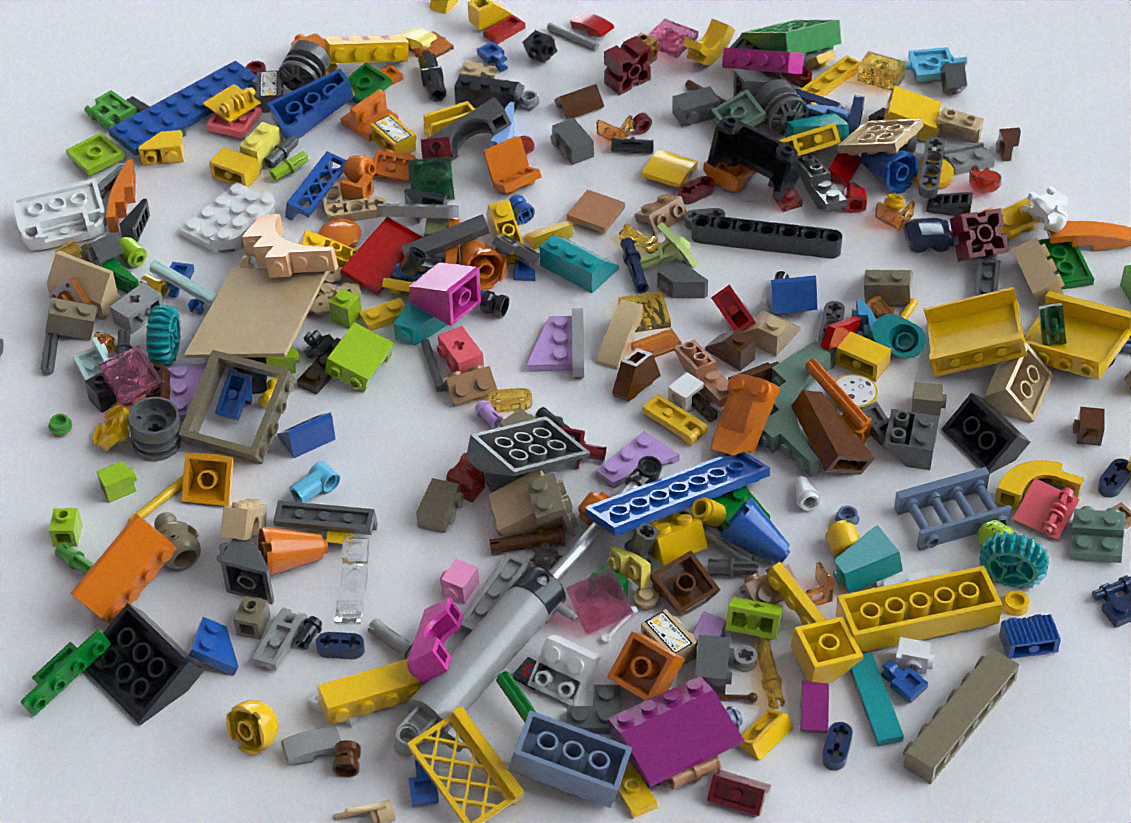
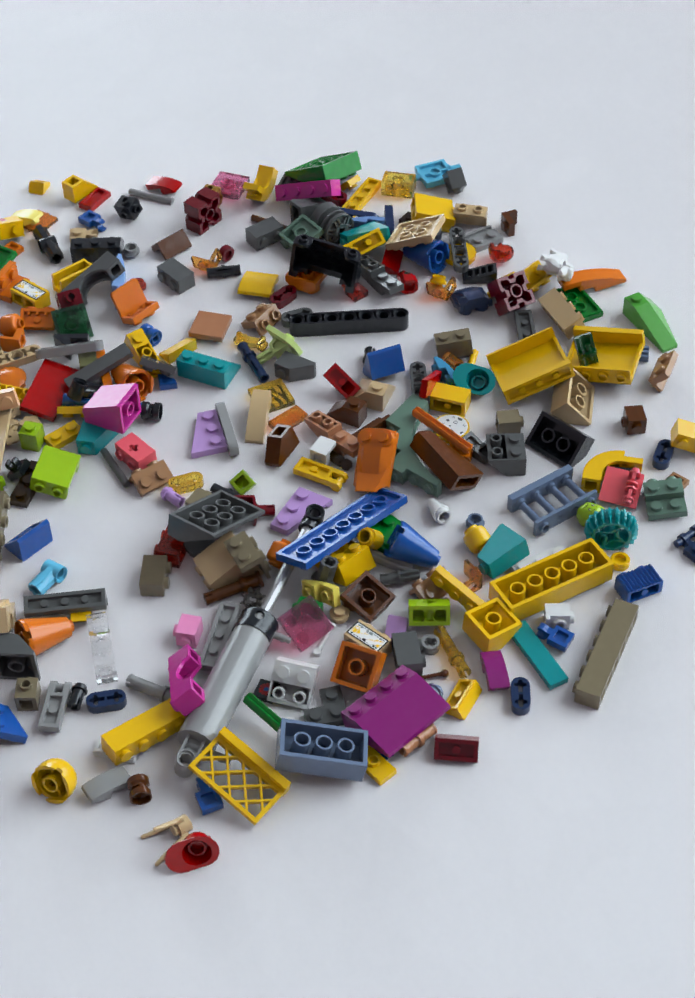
camera: 15 degrees left, 0 degrees up
none -> lime slope [229,470,256,495]

